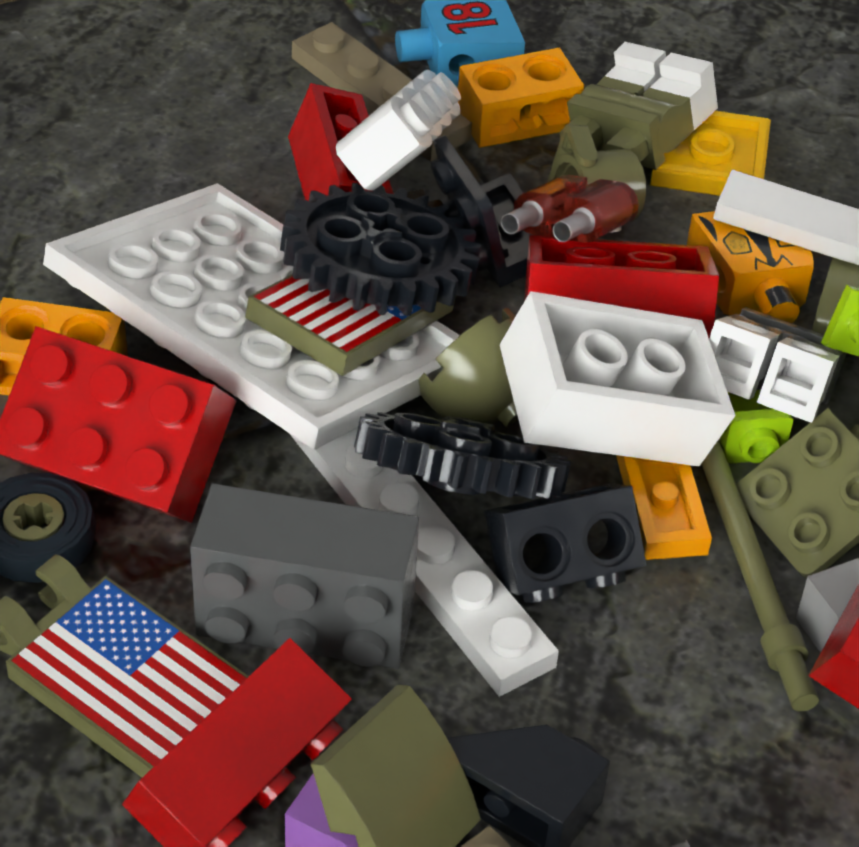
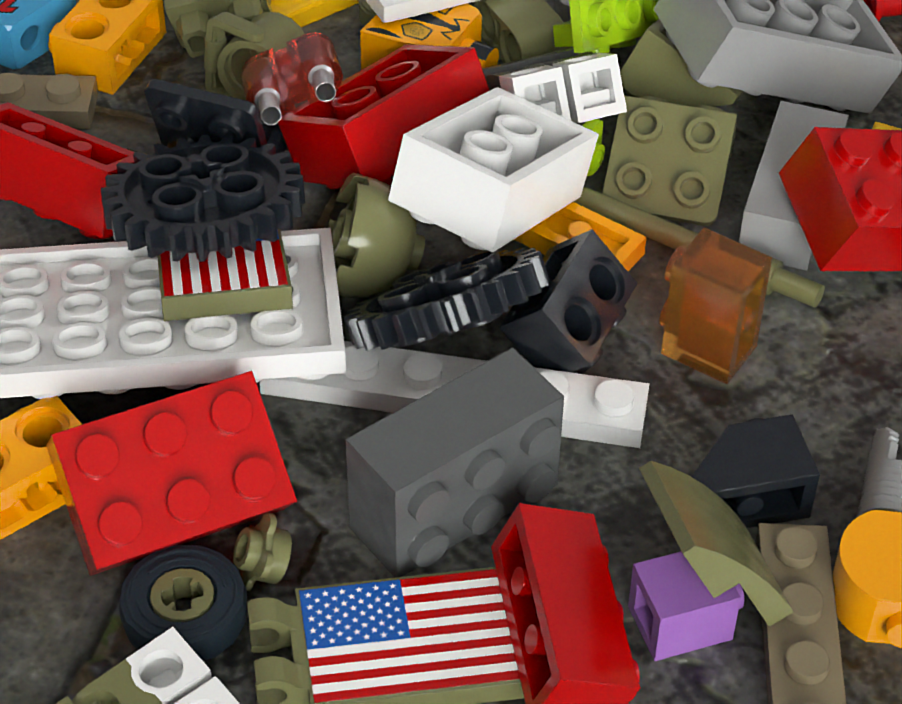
camera: 45 degrees left, 0 degrees up
white brick [336,70,461,191] -> none
none -> olive plate [233,512,292,591]
none -> clear orange brick [659,228,772,384]

